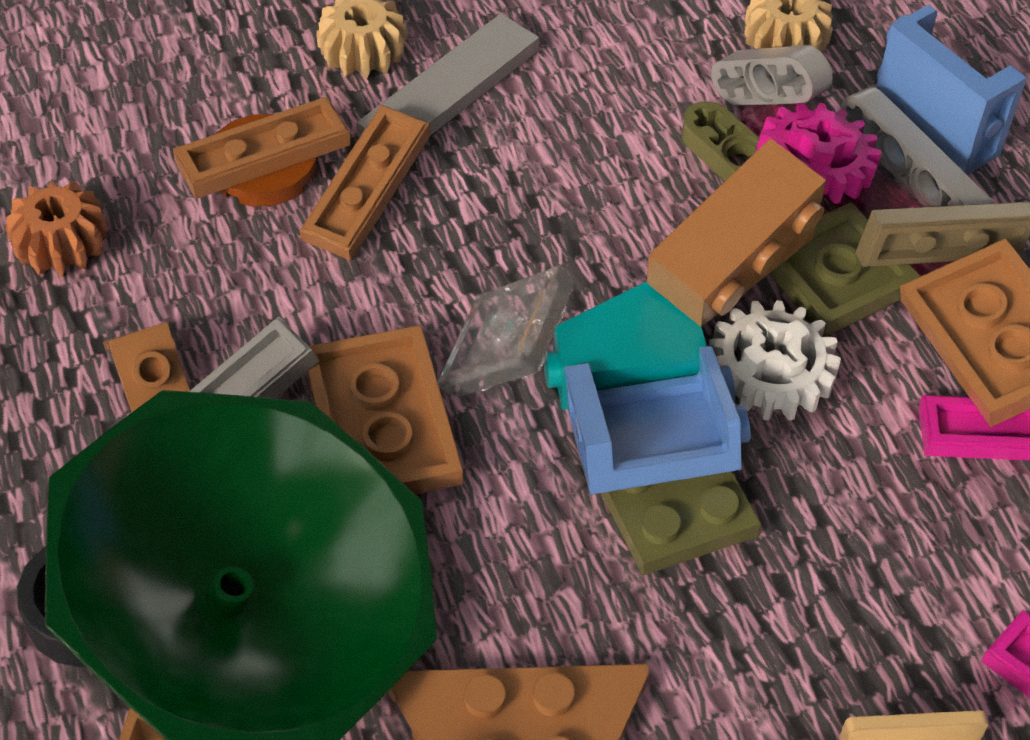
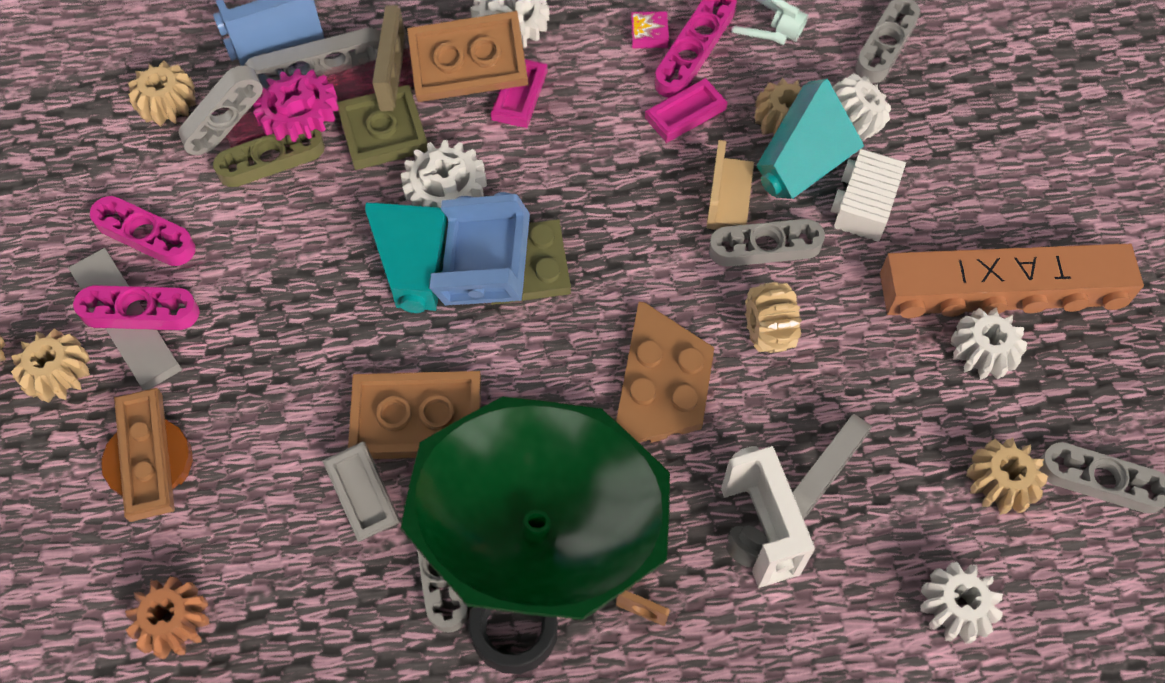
camera: 75 degrees left, 10 degrees up
medium nougat bracket [103,322,190,413] -> none
medium nougat tile [299,104,431,260] -> none
clear plate [437,265,575,398] -> none
medium nougat wedge [647,138,826,327] -> none
none -> dark pink beam [73,285,200,330]
none -> dark pink beam [90,196,196,266]

